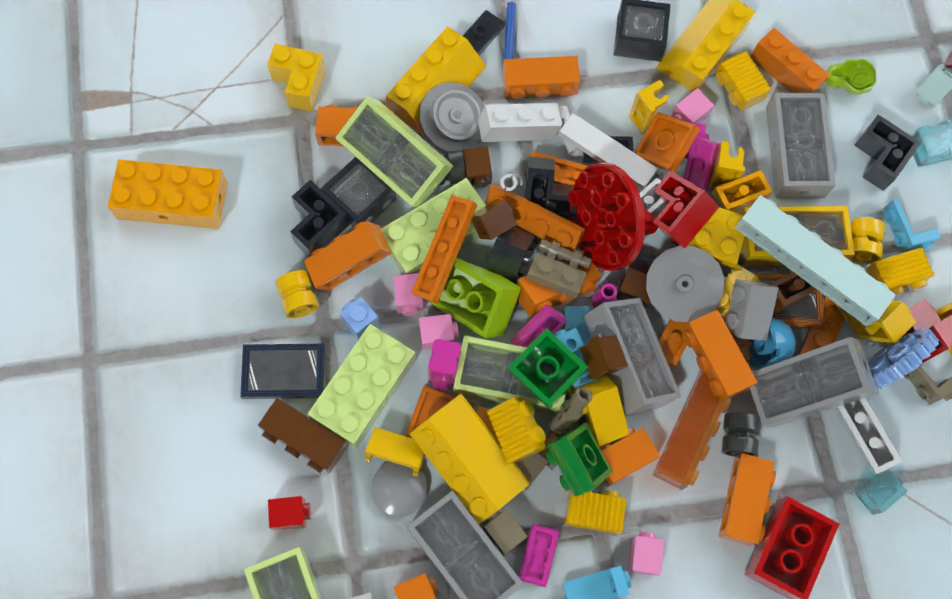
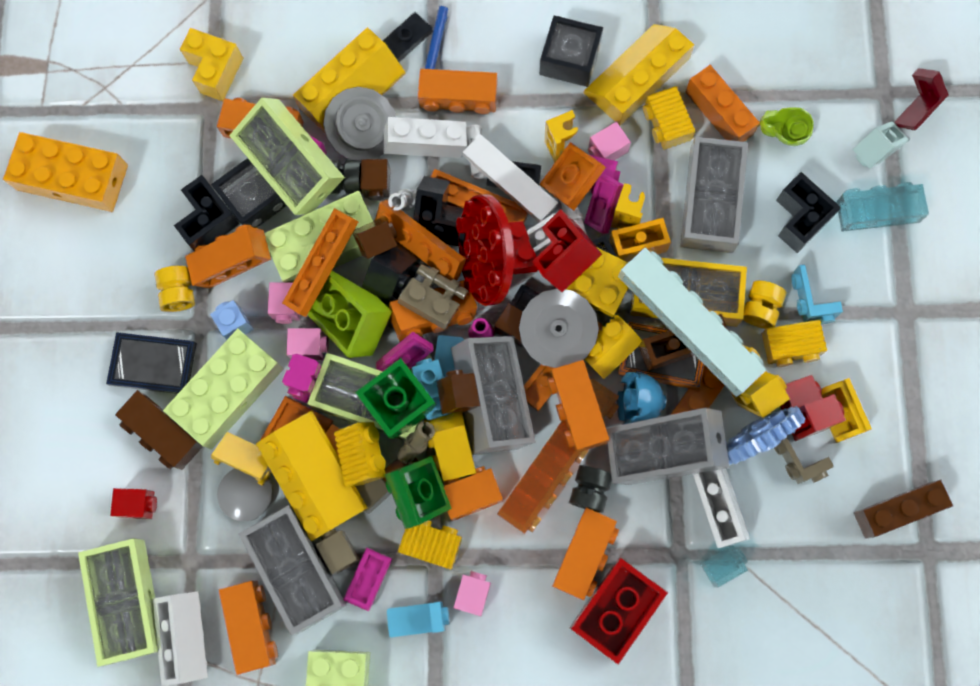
camera: 20 degrees right, 5 degrees up
light grey brick [726,279,779,341] -> none

